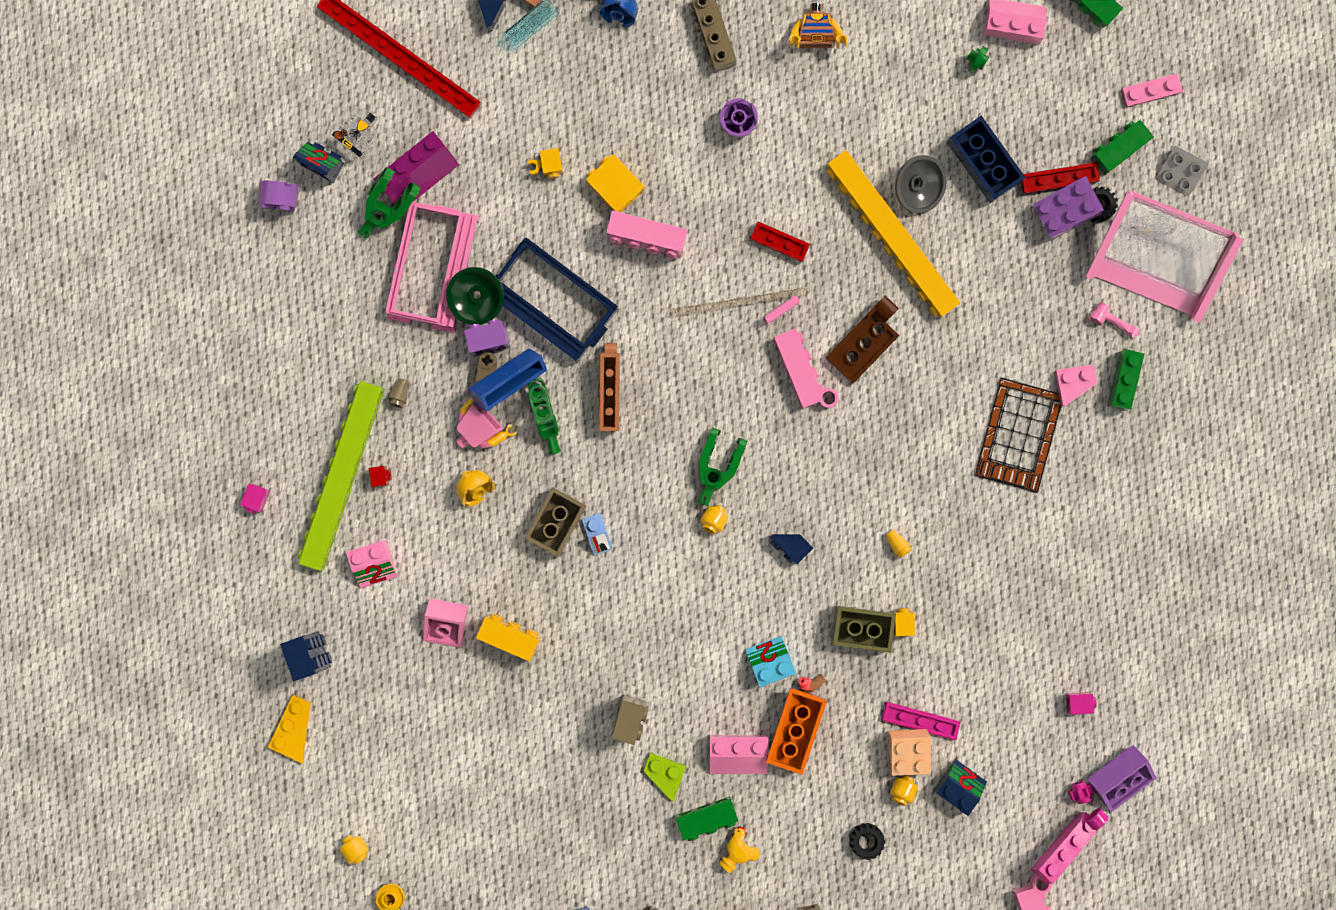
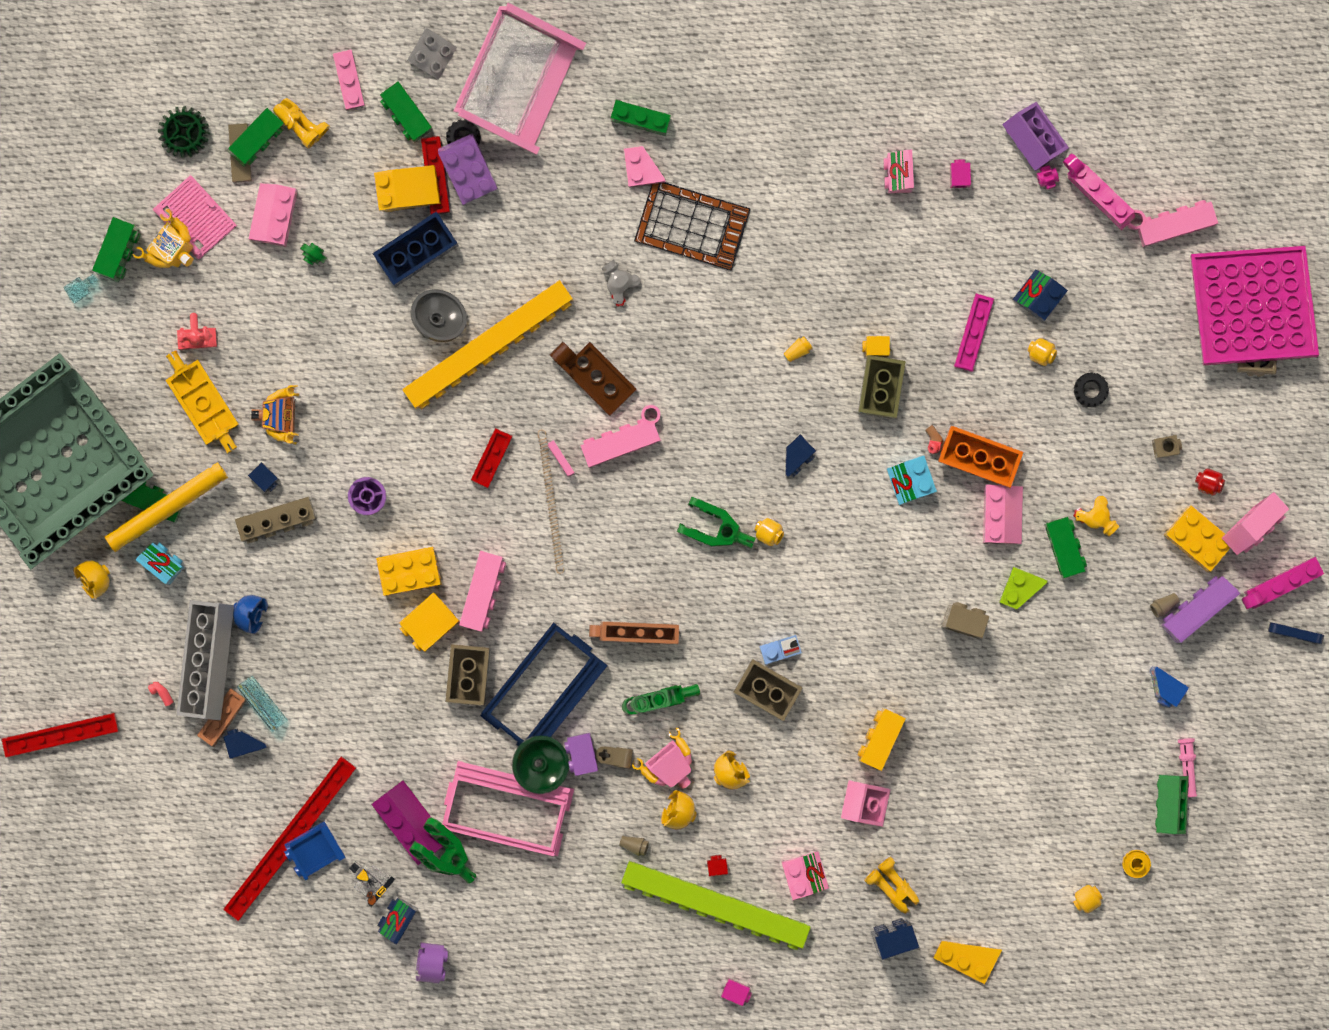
camera: 90 degrees left, 0 degrees up
blue brick [468,348,547,412] -> none
yellow brick [528,148,563,179] -> none
light nougat brick [888,729,931,776] -> none
bright pink brick [1088,302,1140,338] -> none
none -> dark blue brick [248,462,279,493]
none -> yellow piece [273,98,330,149]
none -> blue panel [284,821,346,881]
none -> yellow slope [374,165,440,212]
none -> yellow brick [376,547,441,596]
none -> dark tan brick [445,644,490,706]
none -> light grey animal [601,260,641,307]
none -> yellow cylinder [661,790,697,830]
none -> yellow piece [864,856,919,914]
none -> slope [883,149,914,193]

